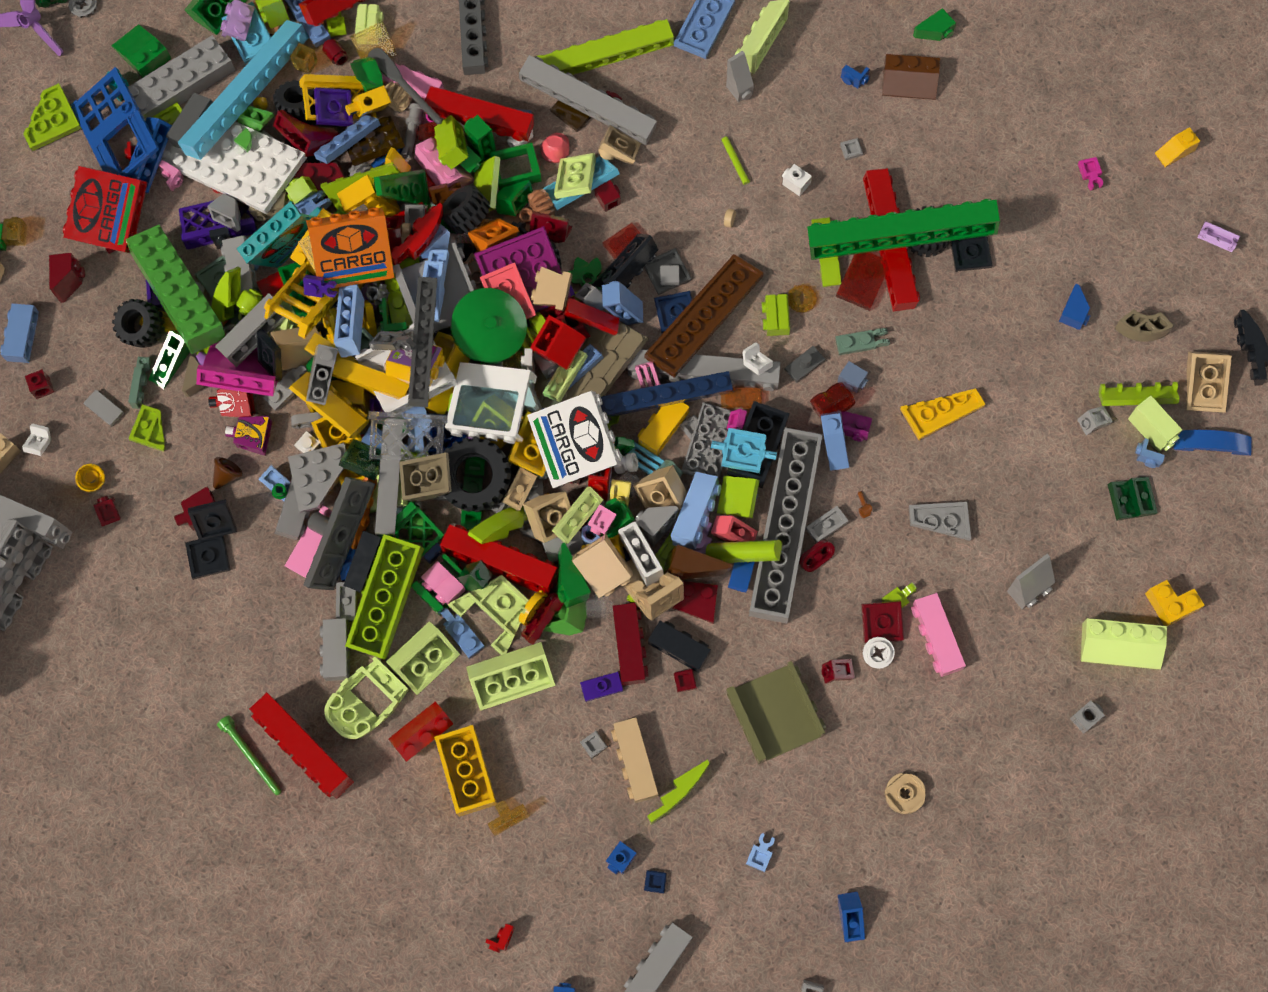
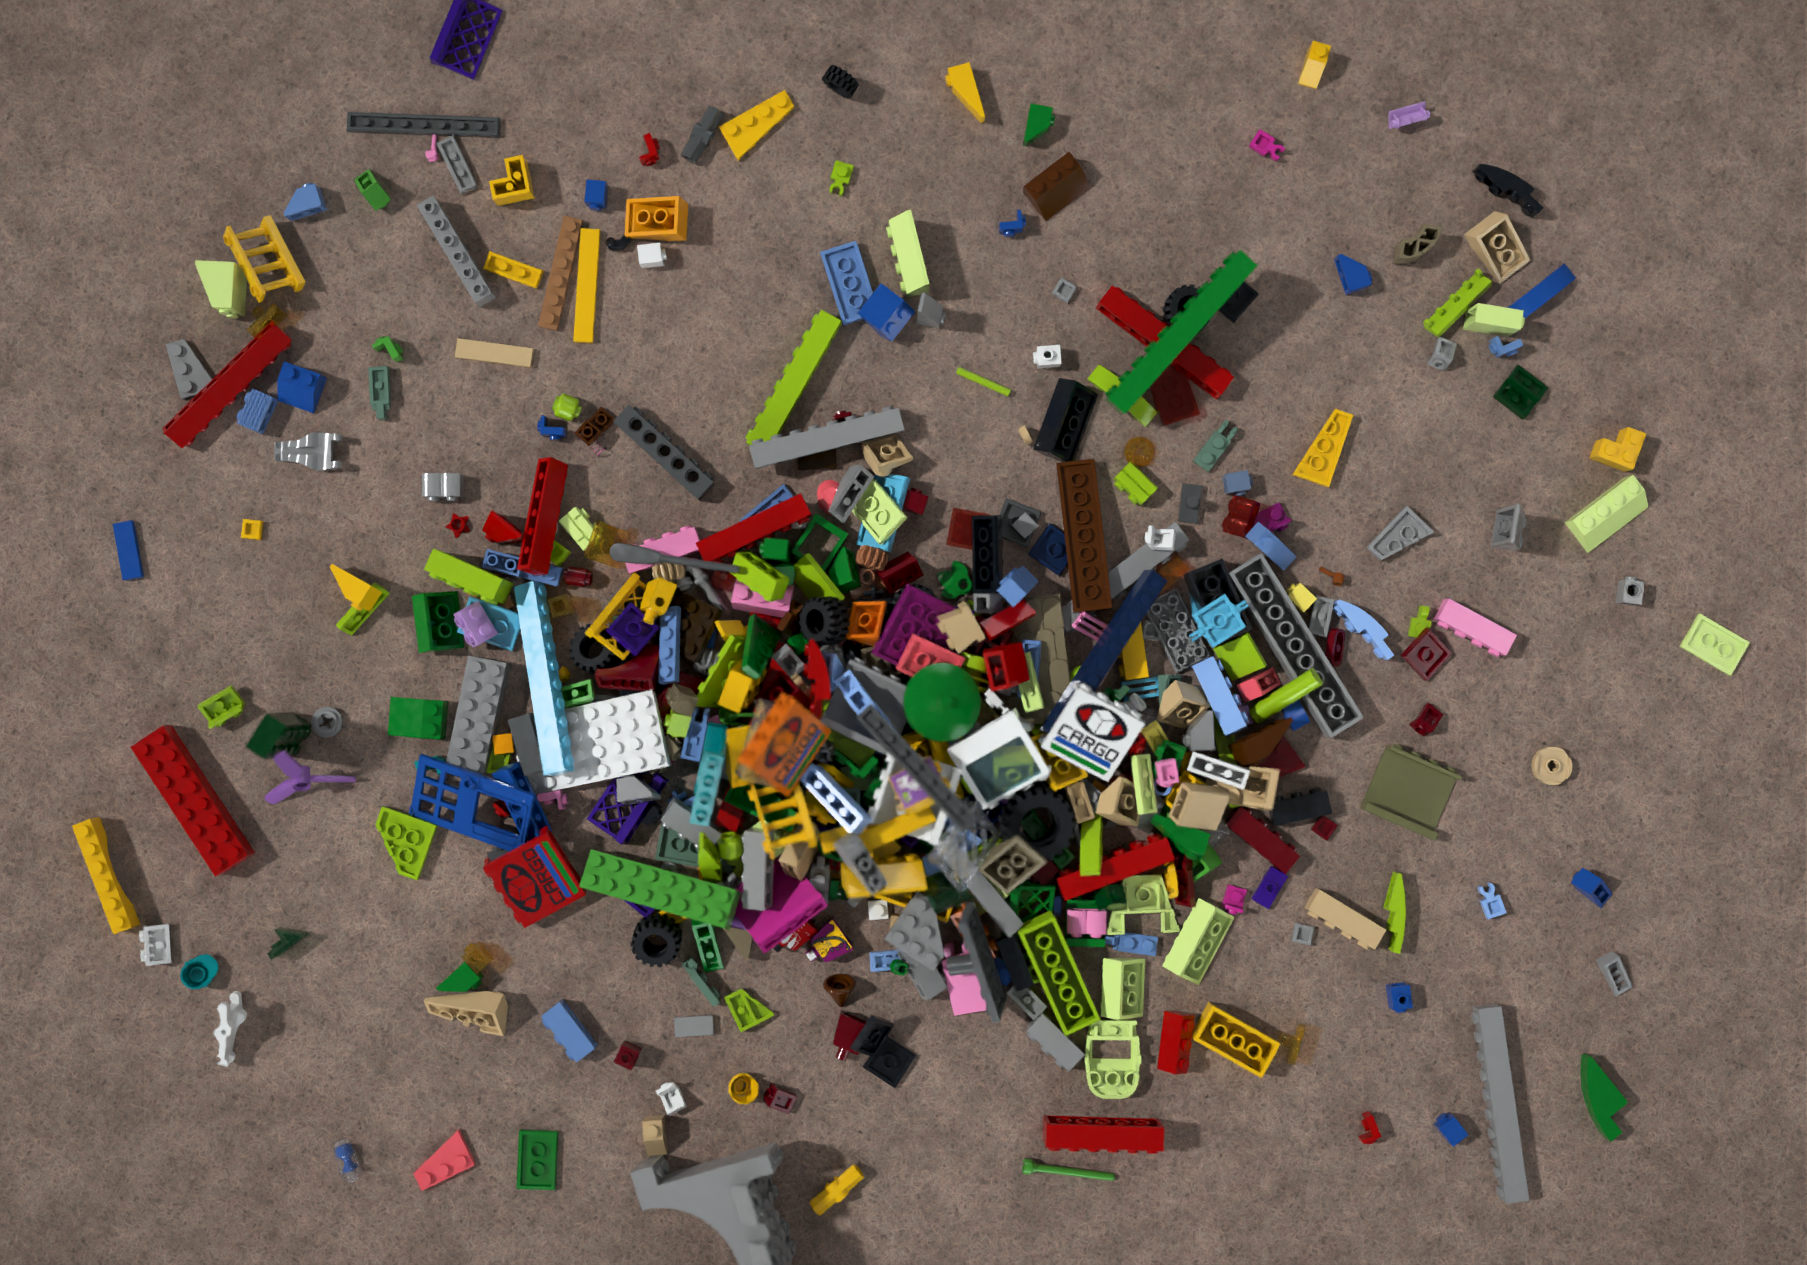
camera: 55 degrees left, 15 degrees up
dark red slope [49,253,85,303] -> none
bright green tile [234,128,252,152] -> none
black tile [257,329,282,381] -> none
dark purple plate [303,275,337,298] -> none
green slope [350,57,383,92] -> none
dark grey hinge [369,331,416,351] -> none
dark blue tile [644,870,667,894] -> none
dark pink plate [726,409,747,437] -> none
white gear [862,637,894,669] -> none
none -> light orange tile [492,733,515,755]
none -> dark tan brick [666,683,698,717]
none -> light grey plate [676,577,694,592]
none -> yellow piece [809,1163,864,1216]
none -> dark green bracket [828,878,848,901]
none -> light grey slope [829,465,875,523]
none -> blue slope [857,284,915,342]
none -> dark red brick [1029,859,1059,885]
none -> black slope [1033,378,1098,462]
none -> dark pink bracket [1221,884,1247,915]
none -> light yellow brick [1285,583,1317,613]
none -> light blue slope [1333,600,1394,660]
none -> yellowish green tile [1679,614,1750,675]

